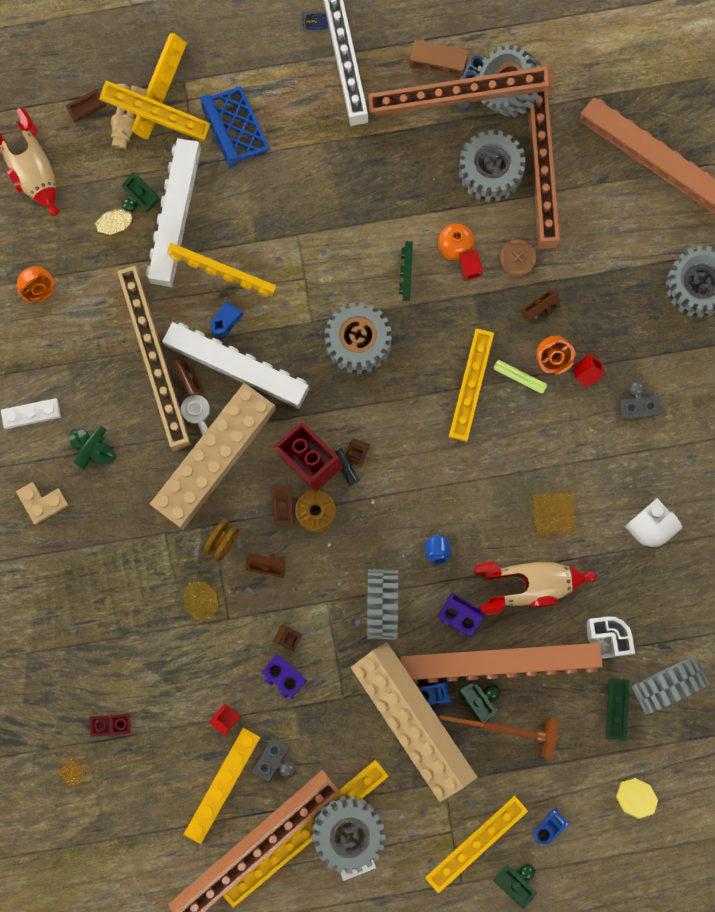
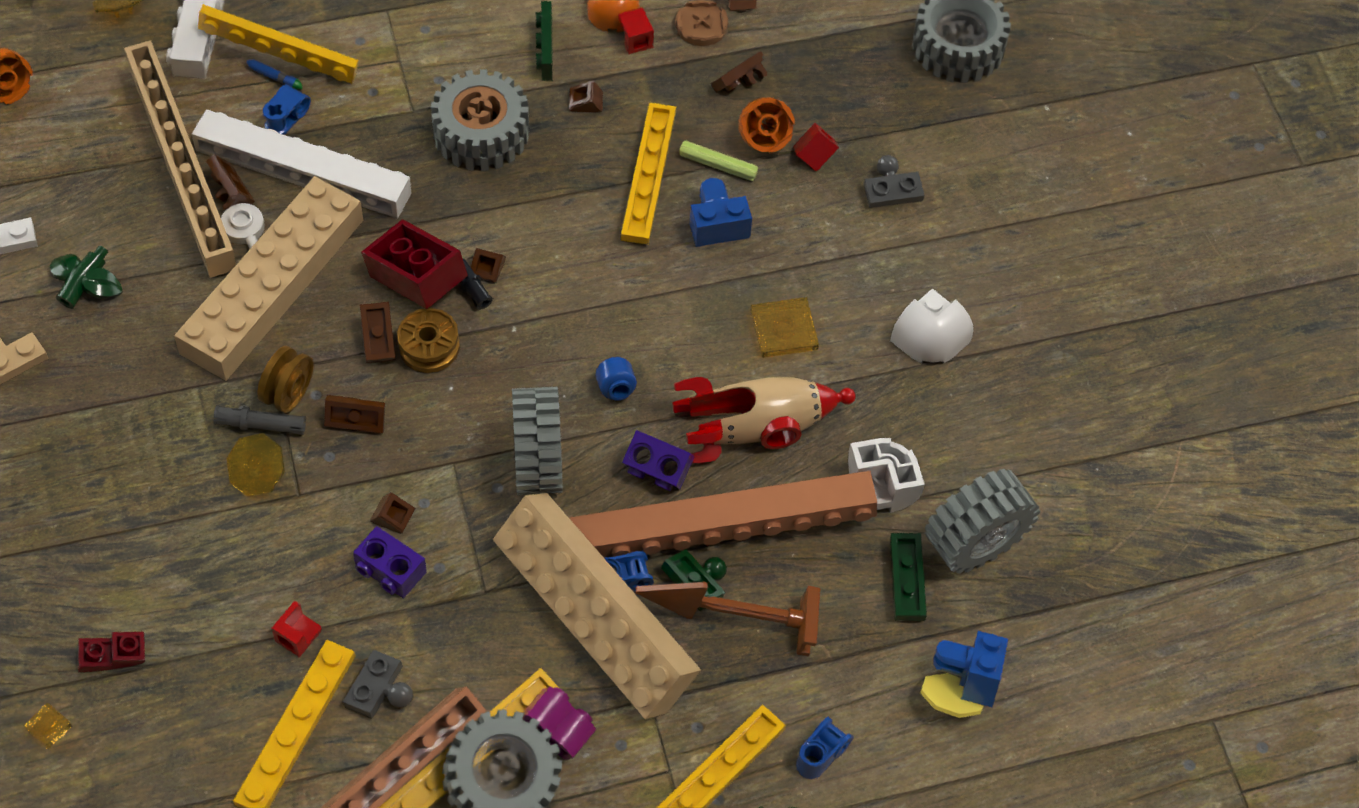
camera: 15 degrees left, 20 degrees down
none -> dark grey pin [213,405,306,435]
none -> blue piece [246,59,303,90]
none -> magenta brick [522,686,596,760]
none -> reddish brown slope [569,80,603,113]
none -> blue brick [689,178,752,247]
none -> blue brick [933,631,1008,707]

